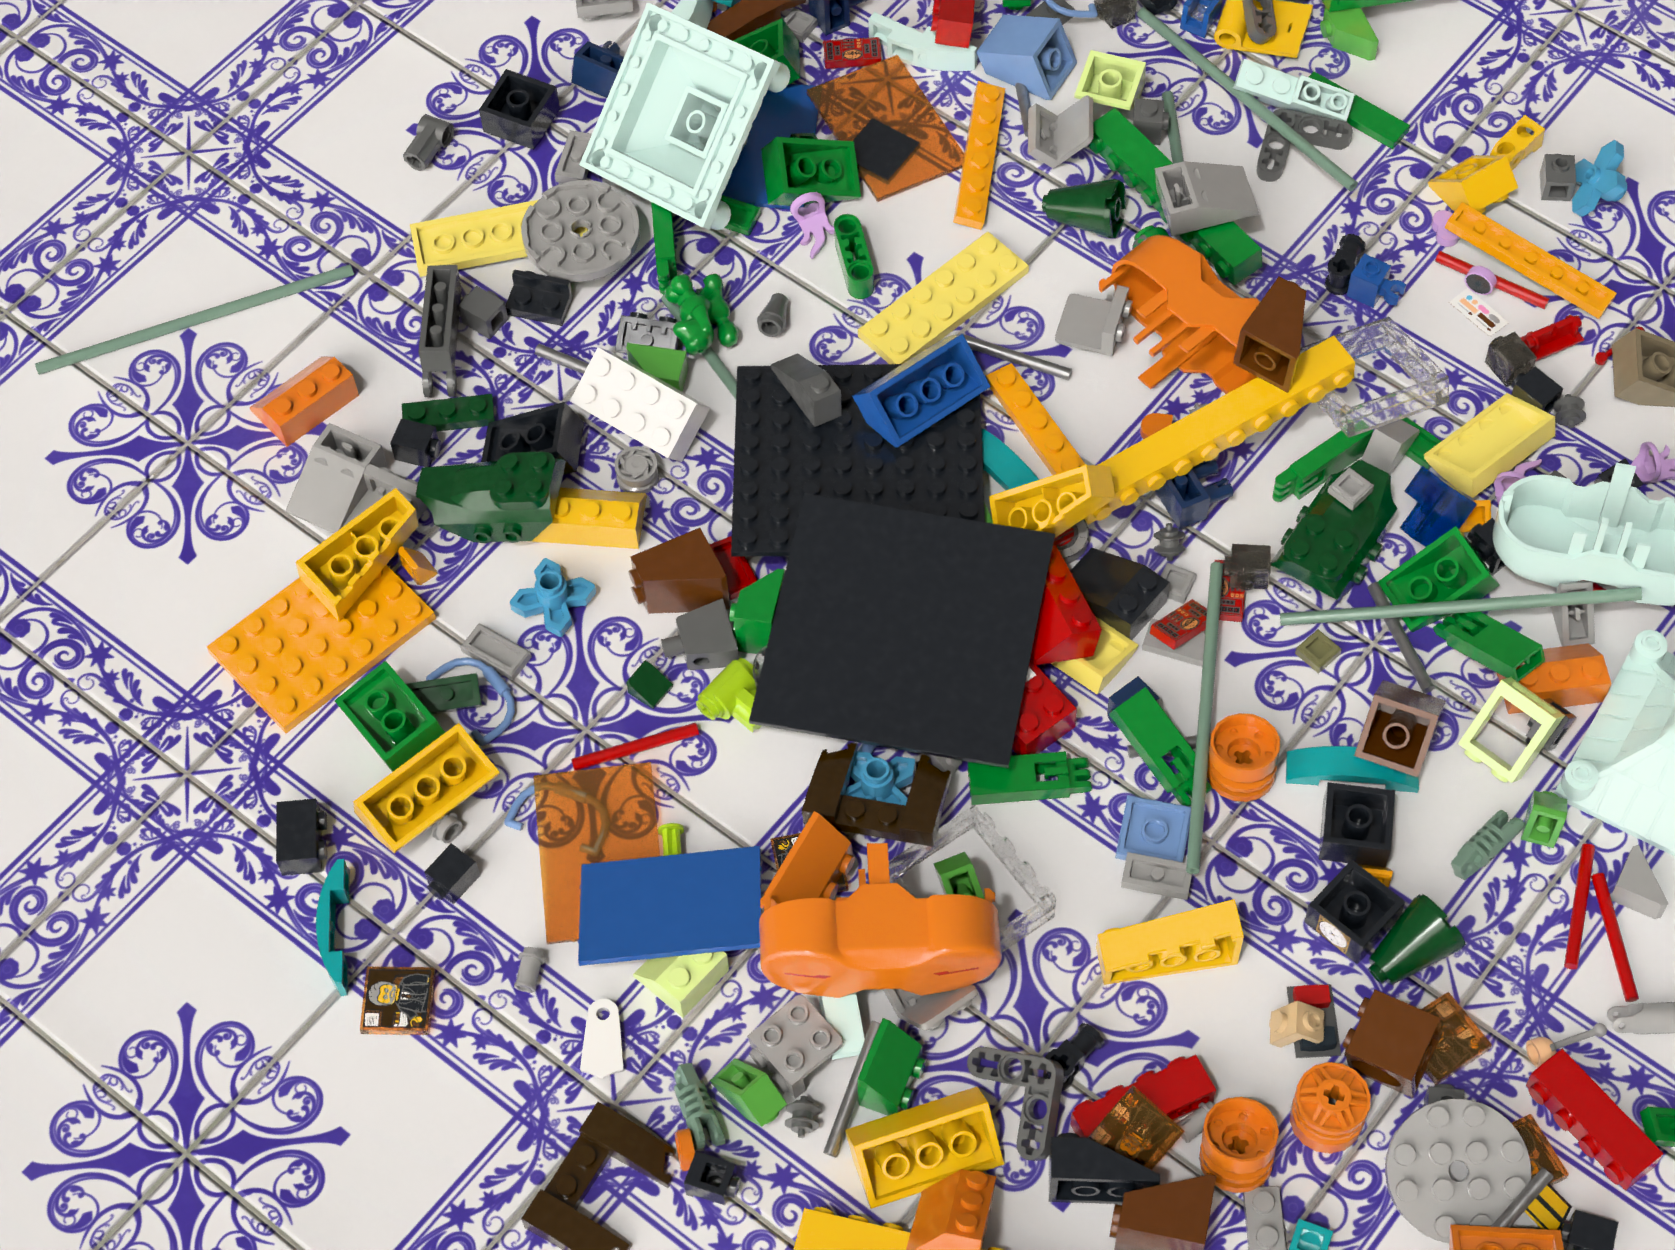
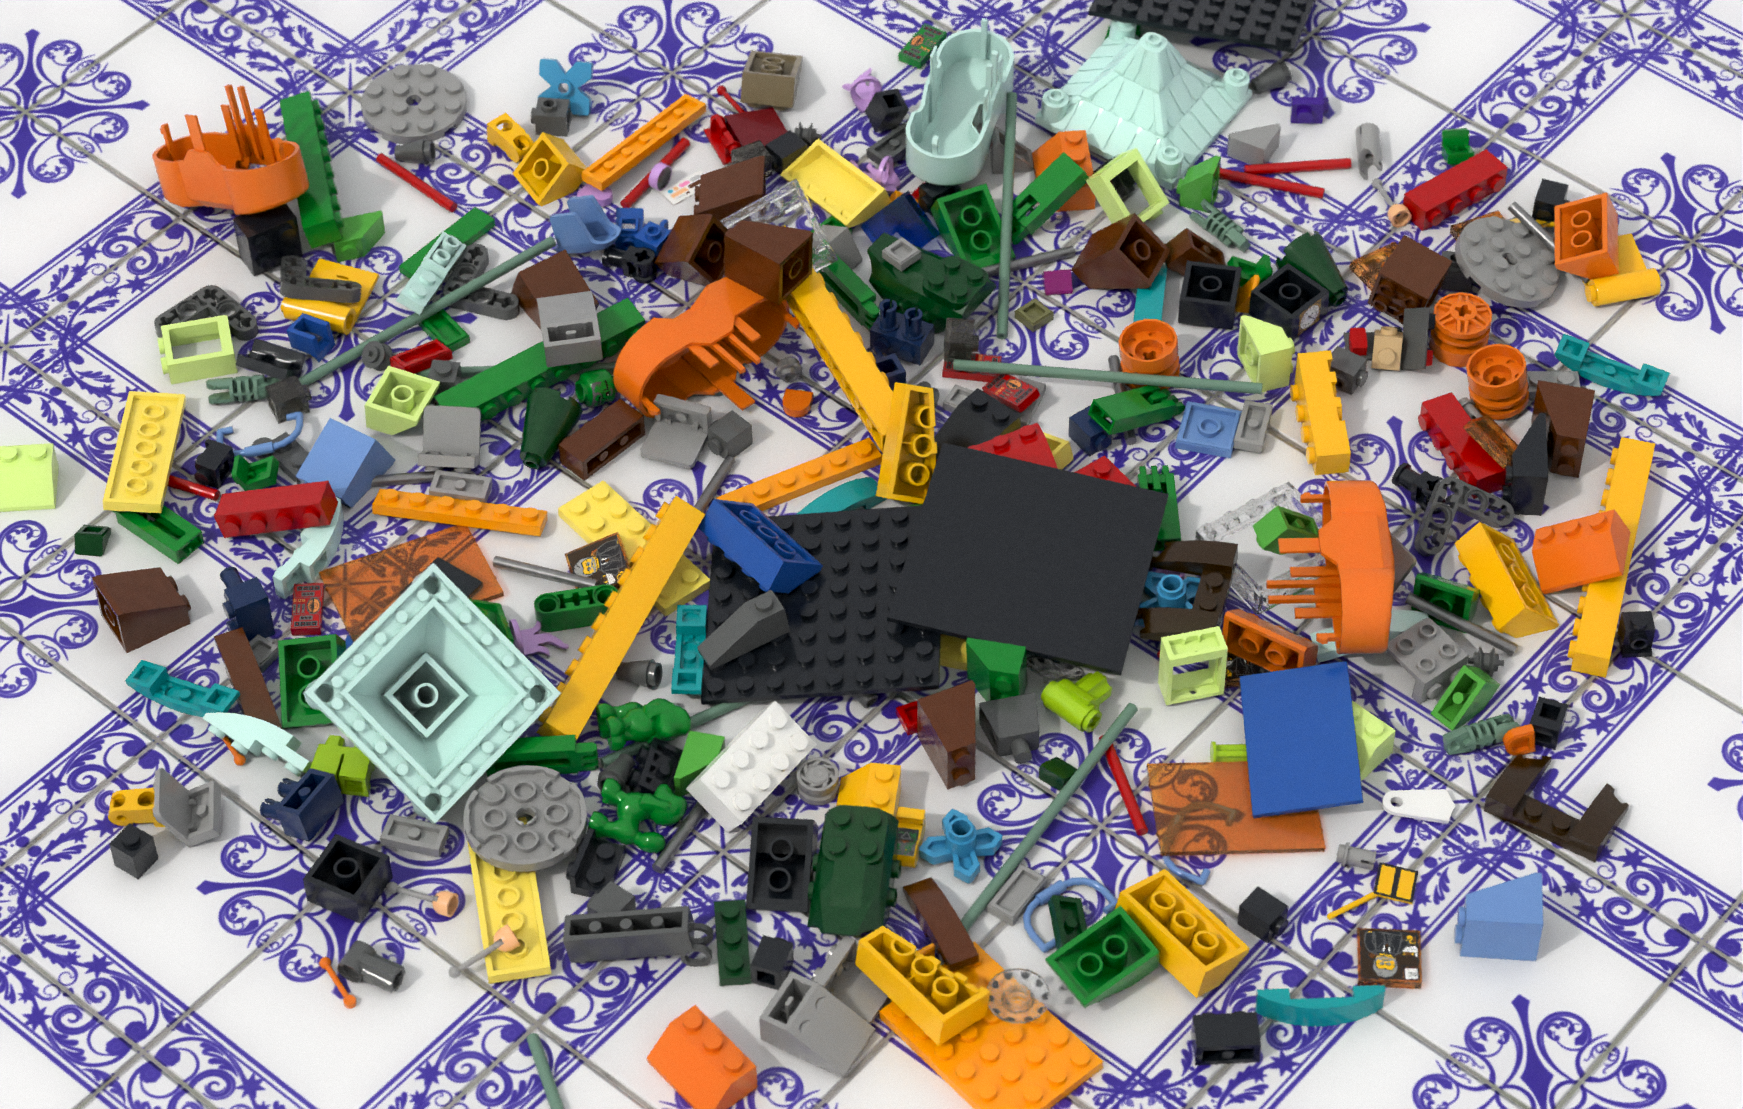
camera: 90 degrees left, 10 degrees down
none -> orange hinge [319,957,357,1009]
none -> light grey plate [361,64,467,144]
none -> dark grey wheel [362,341,393,371]
none -> red bar [376,153,457,213]
none -> hinge [386,882,459,917]
none -> red tile [390,339,453,374]
none -> dark grey cone [394,138,436,165]
none -> green tile [418,309,470,352]
none -> light grey plate [429,470,492,503]
none -> hinge [449,924,521,978]
none -> flat silver bar [493,556,600,588]
none -> reddish brown slope [511,250,599,329]
none -> yellow brick [536,496,705,741]
none -> medium blue piece [550,195,621,254]
none -> reddish brown brick [559,399,645,481]
none -> tile [565,532,631,590]
none -> green animal [588,778,687,853]
none -> dark grey cone [597,753,635,792]
none -> blue window [615,208,645,250]
none -> reddish brown slope [654,214,728,286]
none -> teal slope [671,605,707,694]
none -> reddish brown slope [694,156,766,230]
none -> dark grey brick [707,410,753,459]
none -> dark red tile [724,108,787,156]
none -> dark blue brick [870,299,934,366]
none -> yellow leg [896,806,926,868]
none -> reddish brown slope [902,877,979,972]
none -> sand green piece [960,703,1138,932]
none -> clear dish [987,968,1050,1024]
none -> magenta slope [1042,269,1073,296]
none -> yellowish green window [1158,626,1228,705]
none -> reddish brown slope [1165,228,1226,276]
none -> green bracket [1227,254,1273,286]
none -> yellowish green slope [1237,315,1295,392]
none -> piece [1327,862,1418,920]
none -> dark grey brick [1330,346,1368,395]
none -> dark grey piece [1400,307,1435,370]
none -> medium blue slope [1454,873,1543,961]

